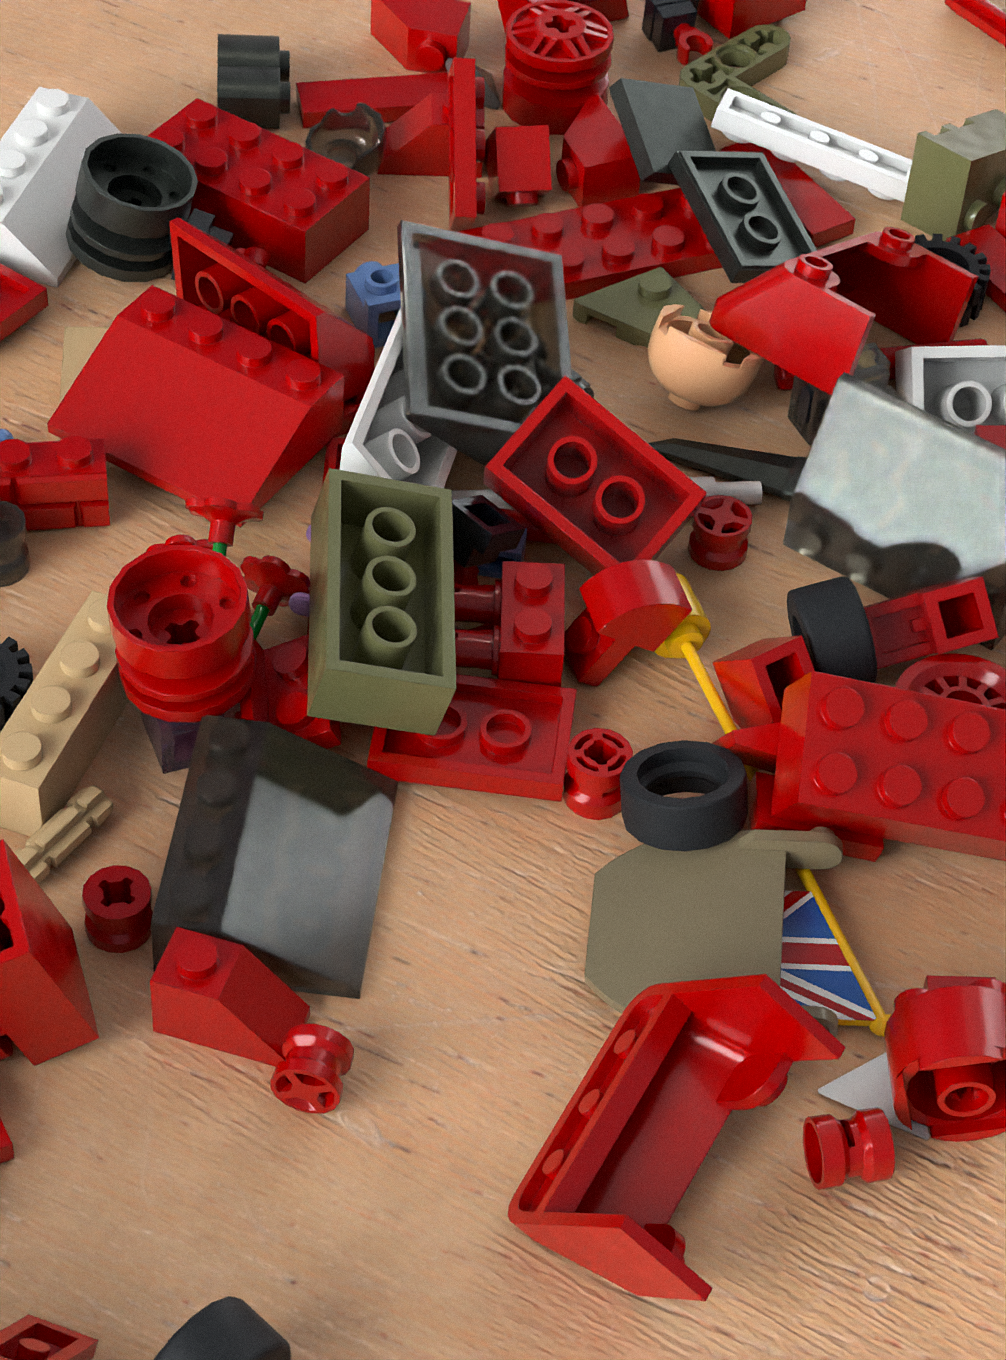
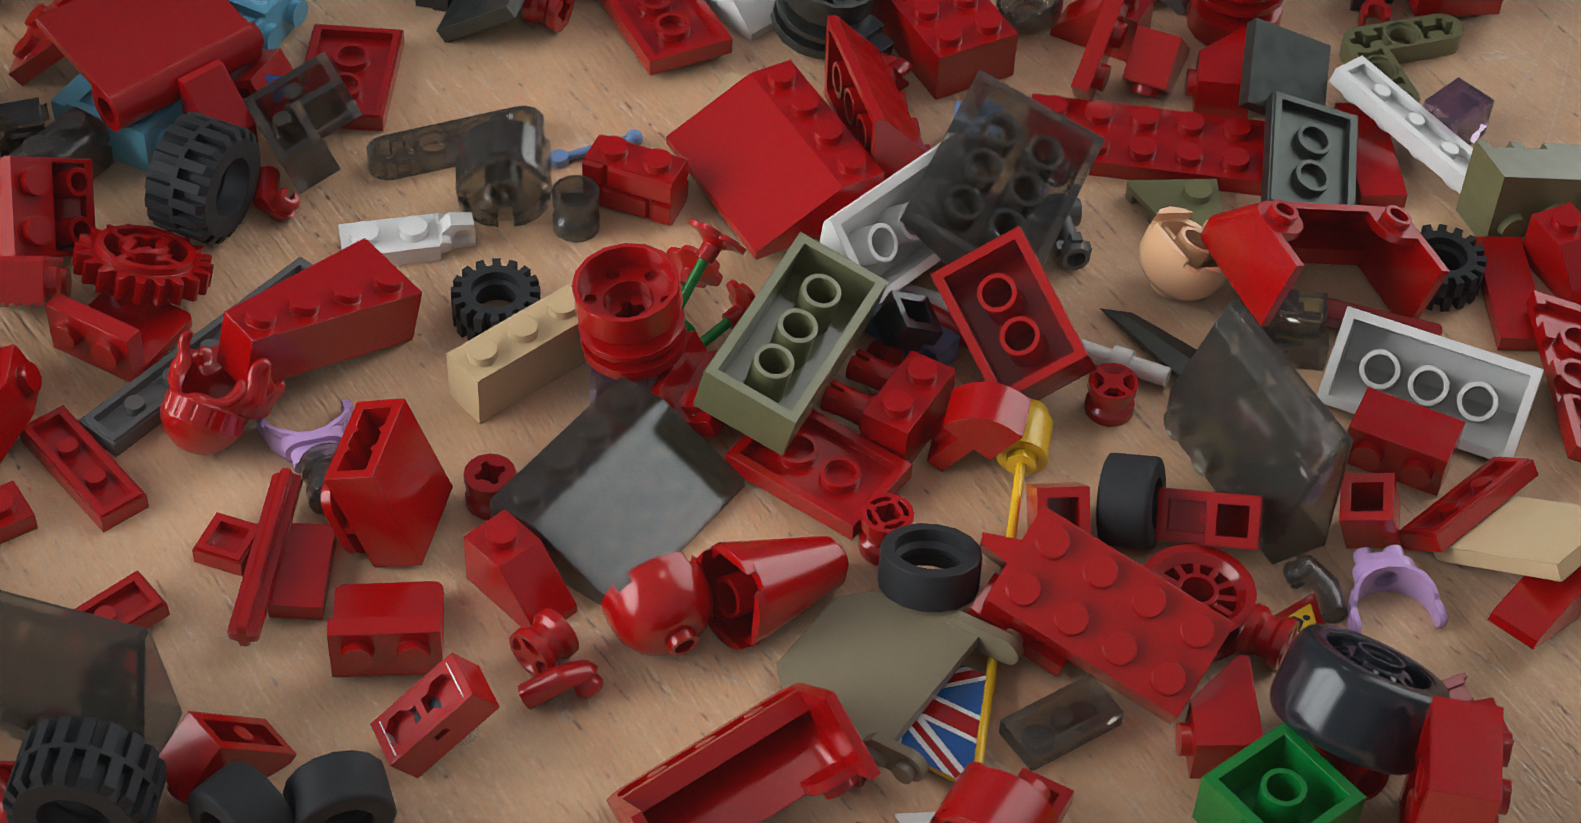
camera: 30 degrees right, 0 degrees up
tan axle [14,785,113,884] -> none
none -> red bracket [327,581,444,677]
none -> red piece [370,653,500,778]
none -> red arm [518,659,603,709]
none -> red cylinder [601,552,714,657]
none -> red cone [698,536,849,650]
none -> clear smoke plate [999,673,1124,771]
none -> clear purple brick [1423,77,1495,145]

